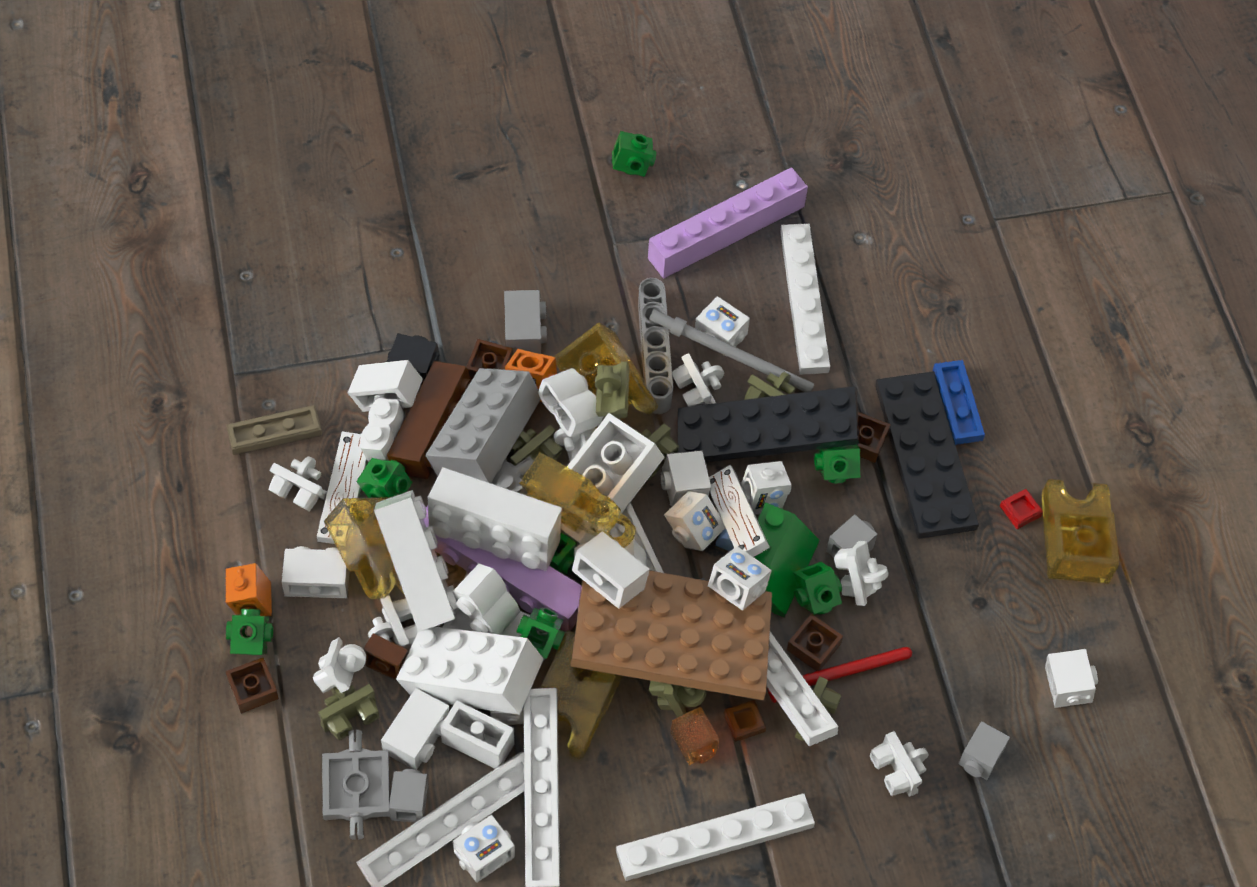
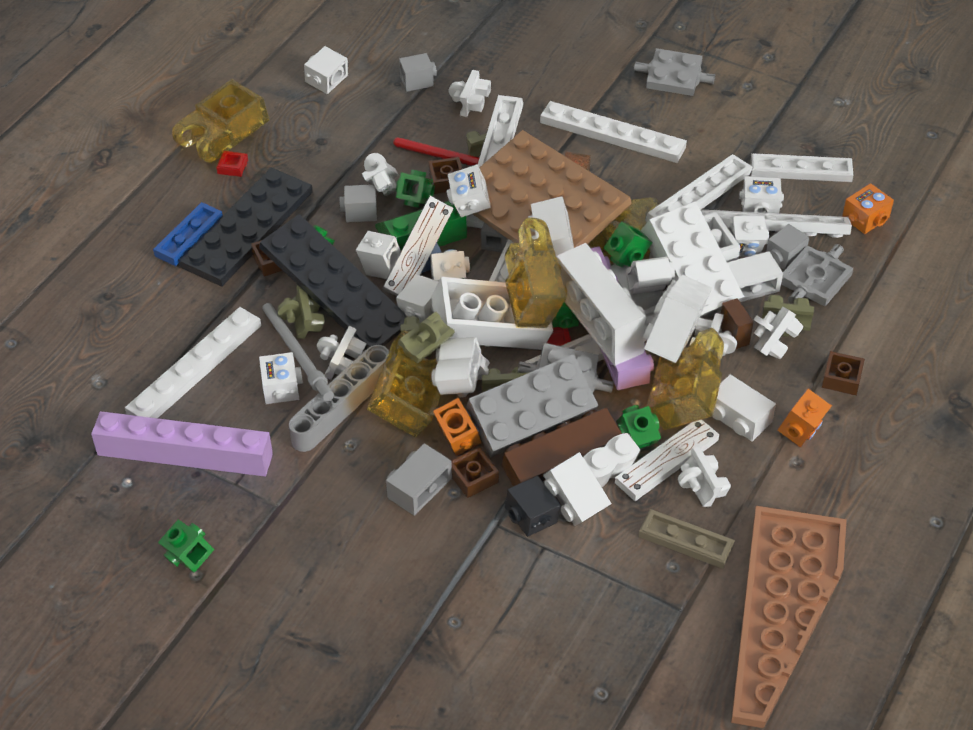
camera: 135 degrees left, 10 degrees down
green brick [226,609,274,655] -> none
none -> white head [728,216,769,256]
none -> nougat wing [731,506,847,728]

